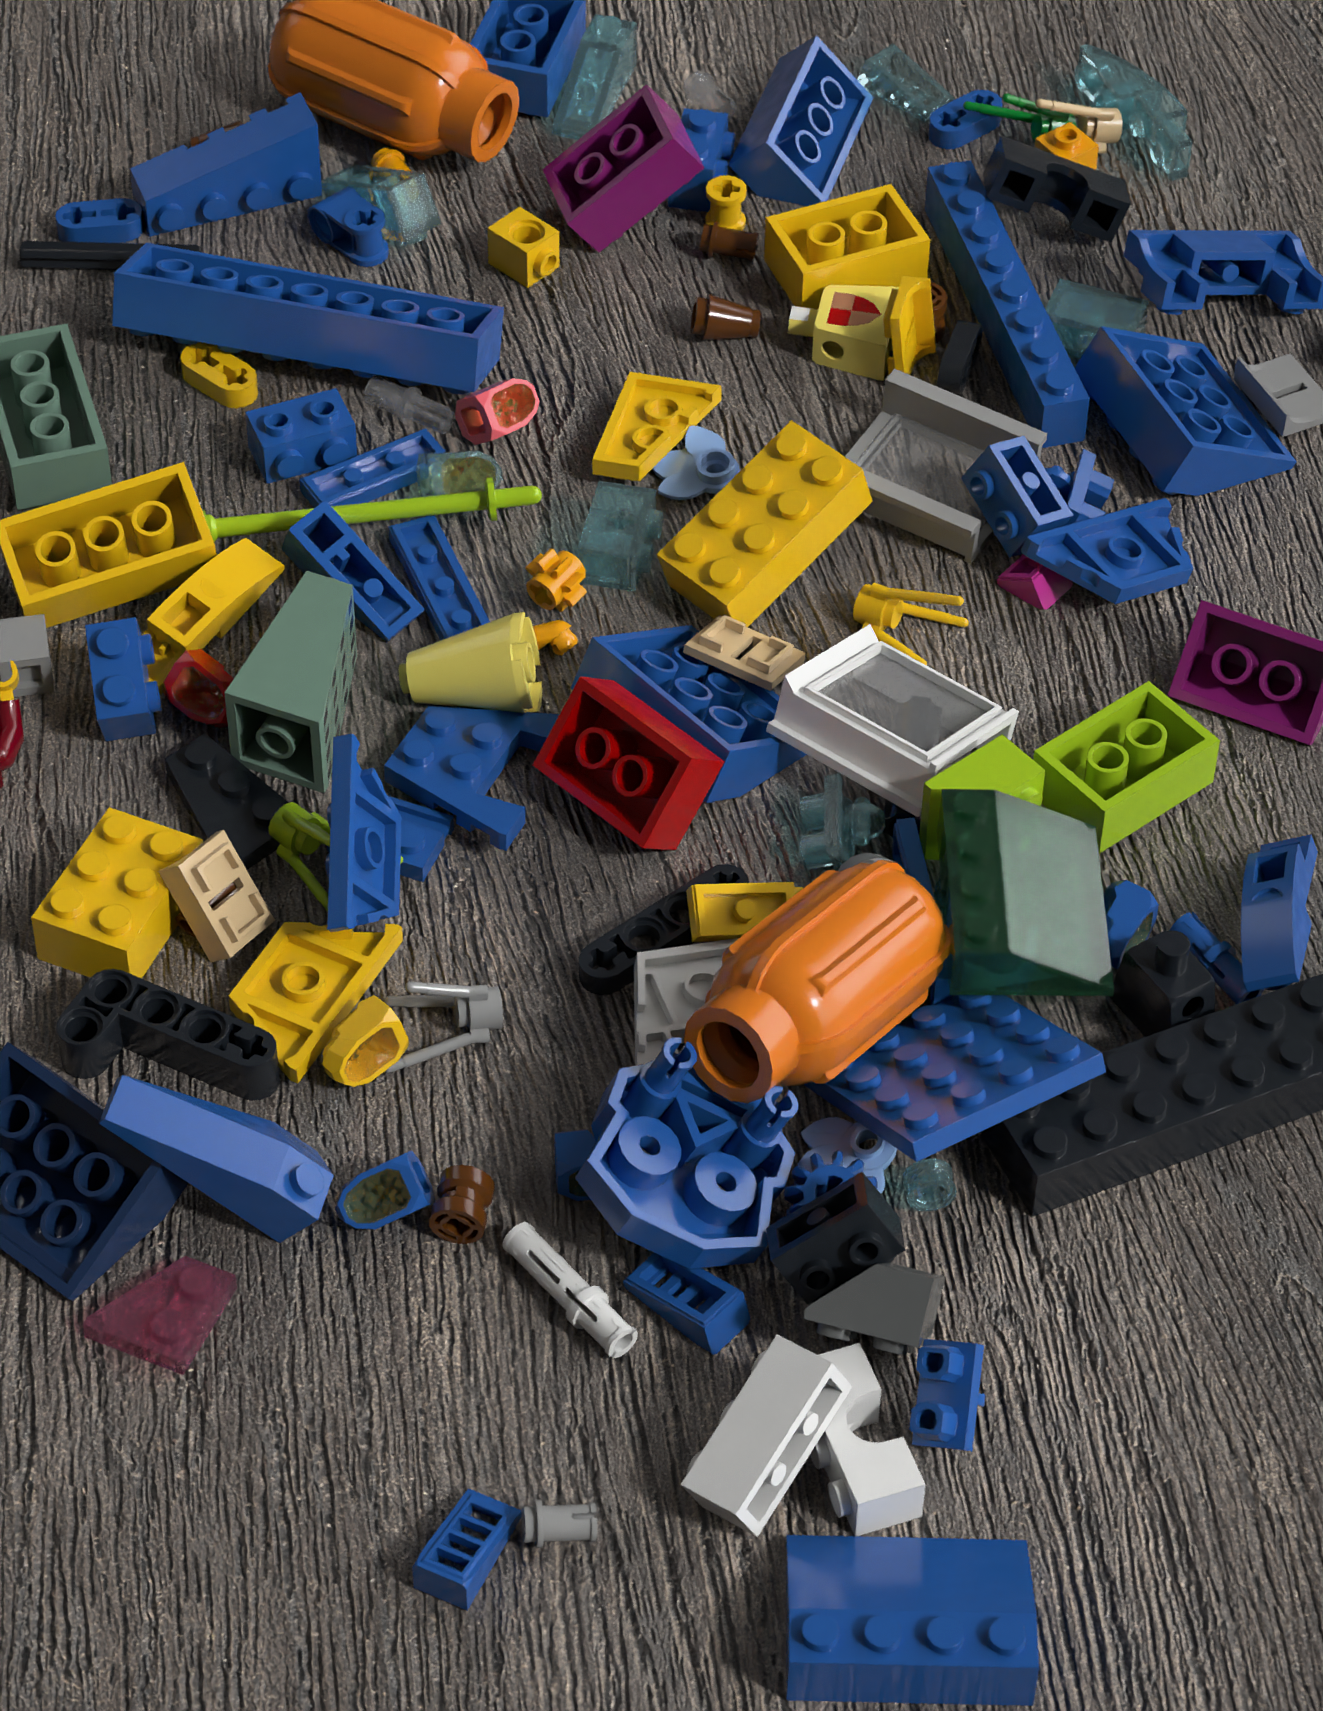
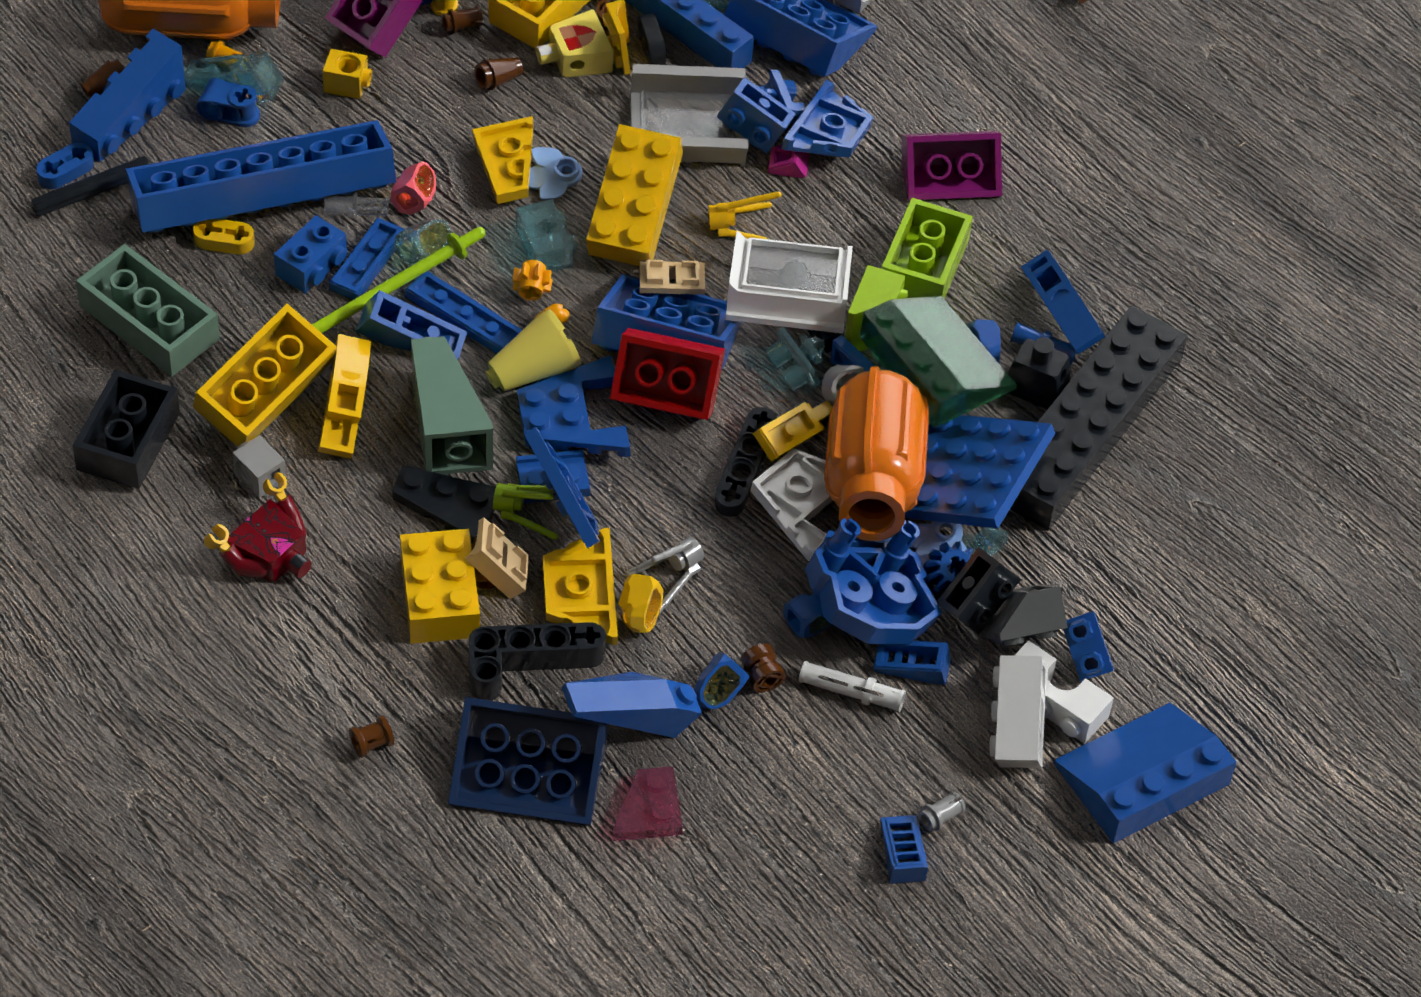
camera: 35 degrees left, 5 degrees up
blue brick [85,617,161,741] -> none
rock [163,649,234,728] -> none

